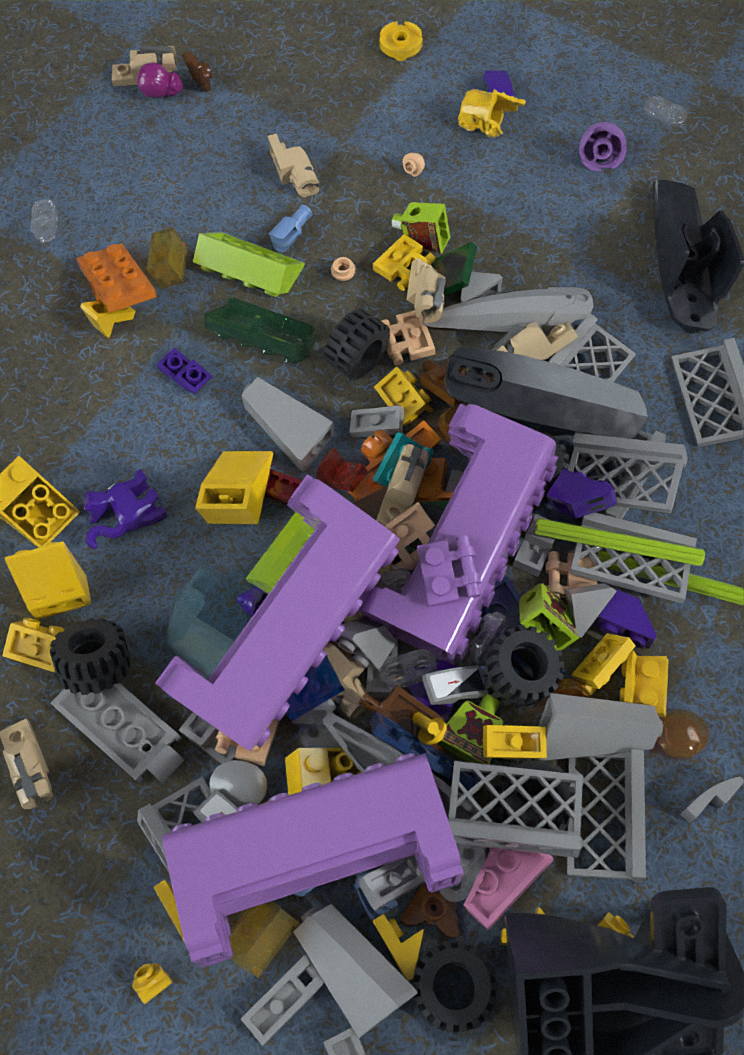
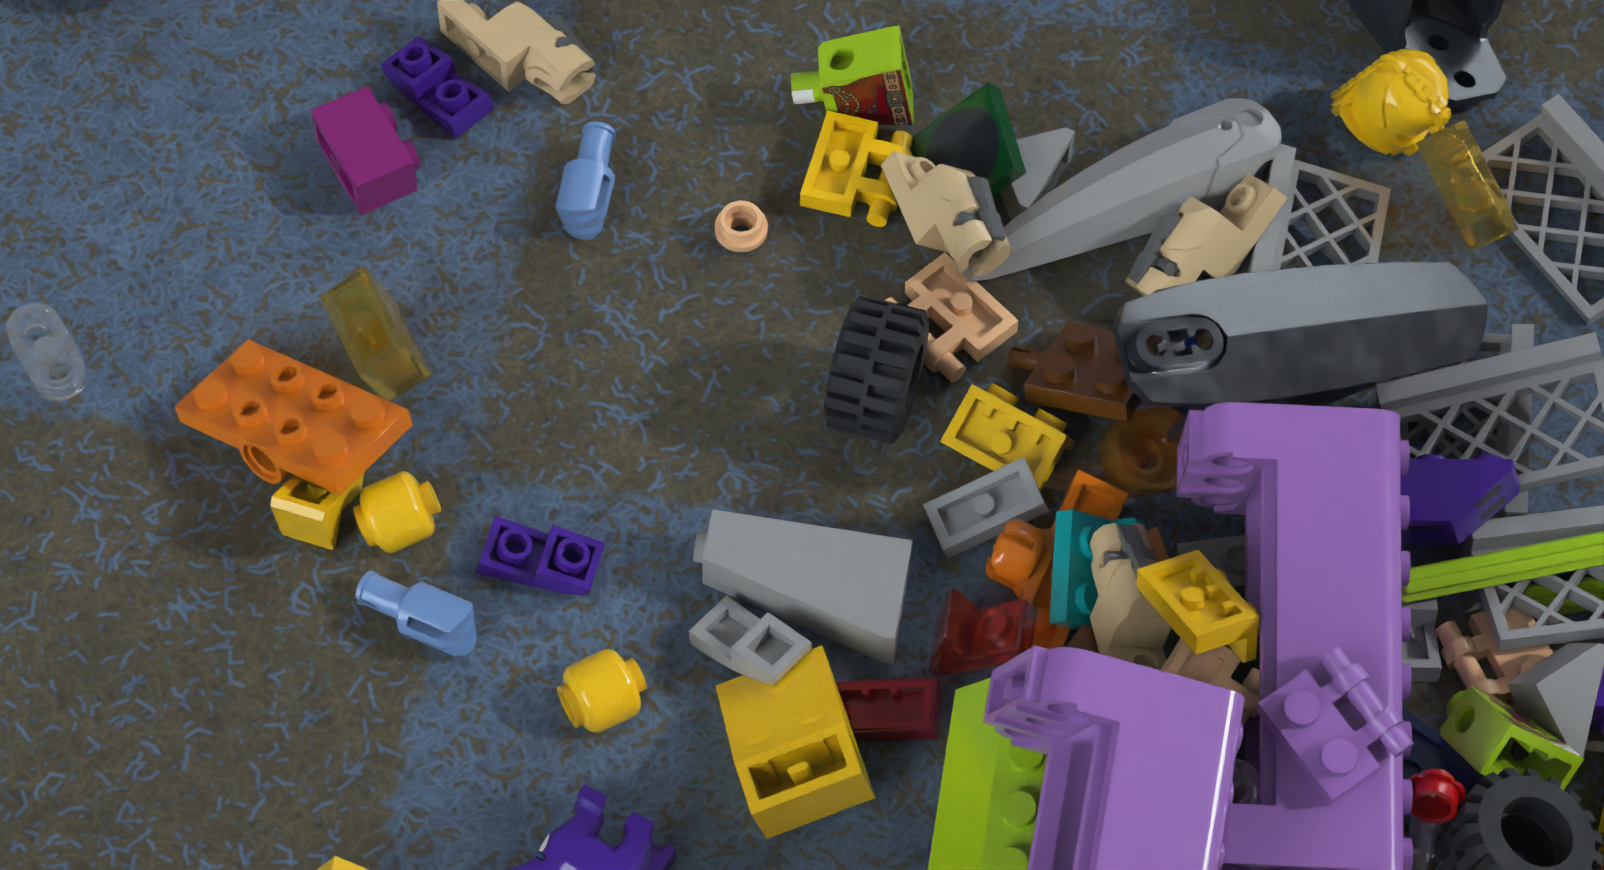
camera: 30 degrees left, 5 degrees down
lime slope [193,232,305,297] -> none
clear green container [204,297,317,364] -> none
none -> magenta brick [310,86,421,215]
none -> yellow head [353,471,441,553]
none -> medium blue arm [355,570,477,656]
none -> dark purple slope [380,36,494,139]
none -> yellow head [557,649,647,733]
none -> light grey slope [689,595,812,685]
none -> yellow bracket [1136,550,1260,663]
none -> yellow helmet [1330,49,1451,157]
none -> red plate [1409,768,1466,824]
none -> clear yellow brick [1416,119,1518,252]

